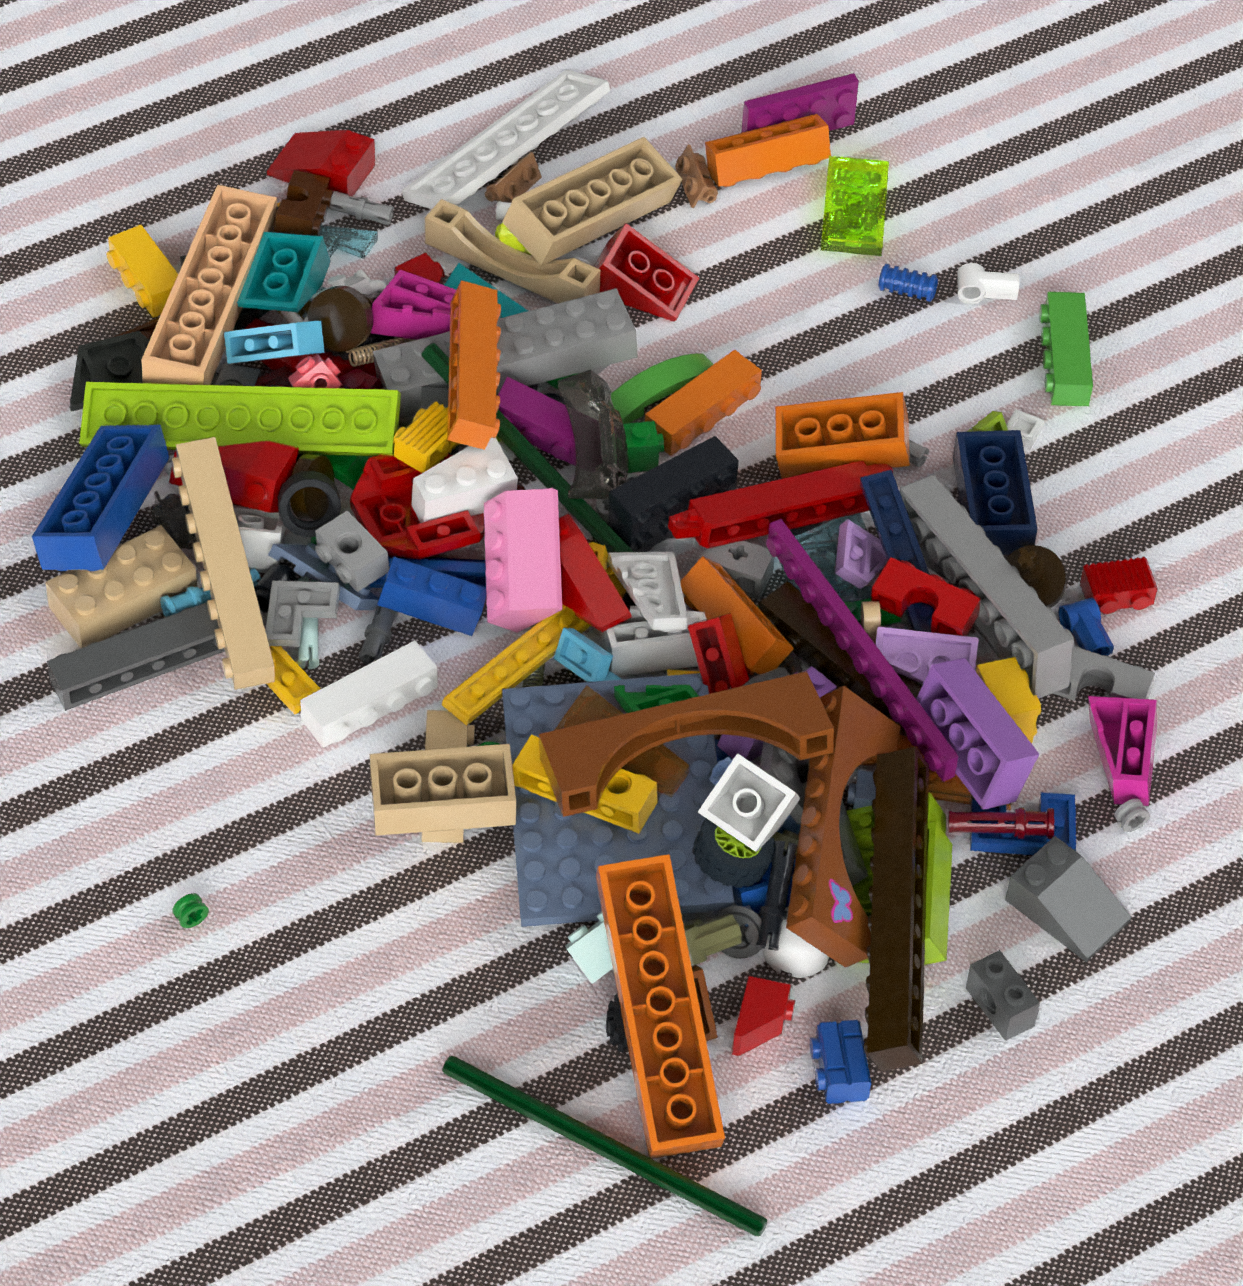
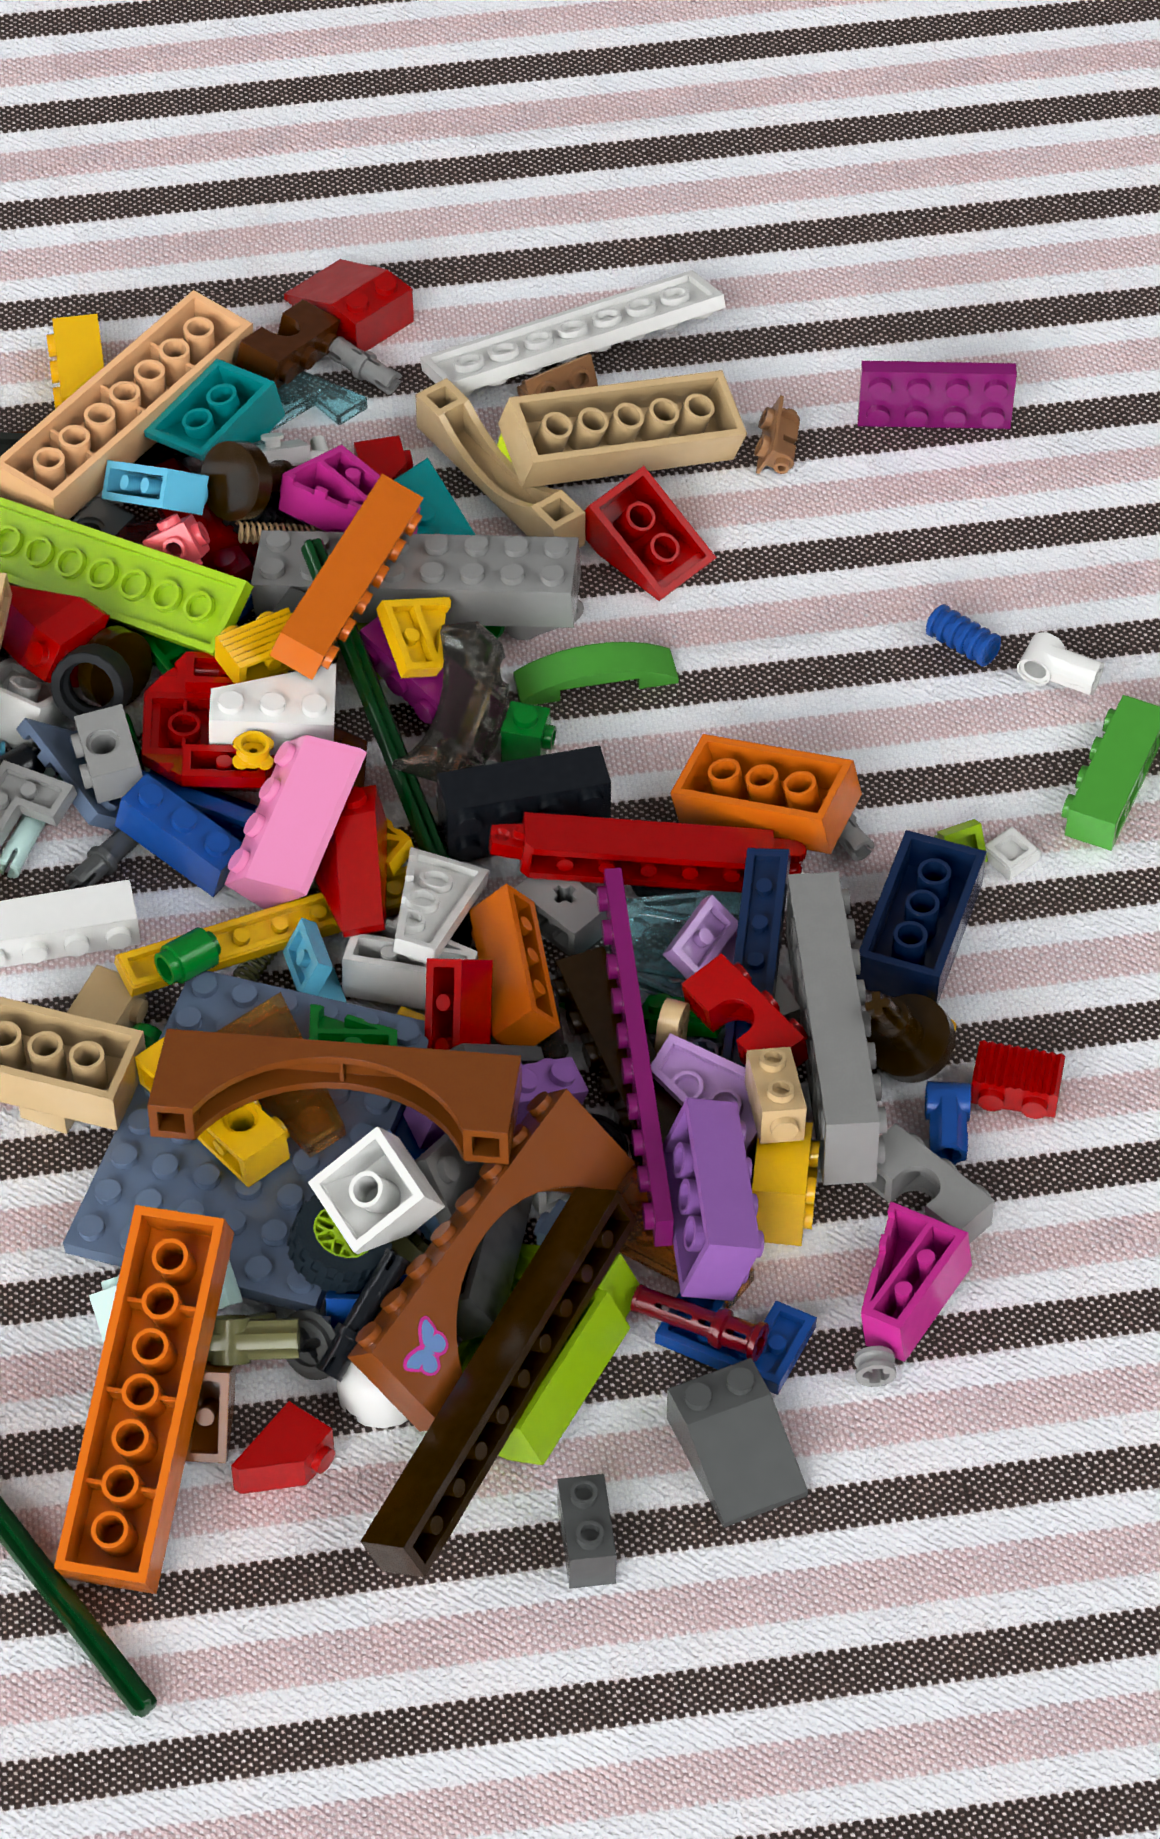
camera: 25 degrees right, 0 degrees up
orange brick [645,350,762,456] -> none
orange brick [705,114,831,187] -> none
blue brick [810,1020,871,1104] -> none
clear neon green plate [821,156,889,256] -> none
none -> green brick [154,927,221,985]
none -> yellow plate [232,731,274,770]
none -> yellow wing [376,597,451,678]
none -> tan brick [745,1047,807,1144]

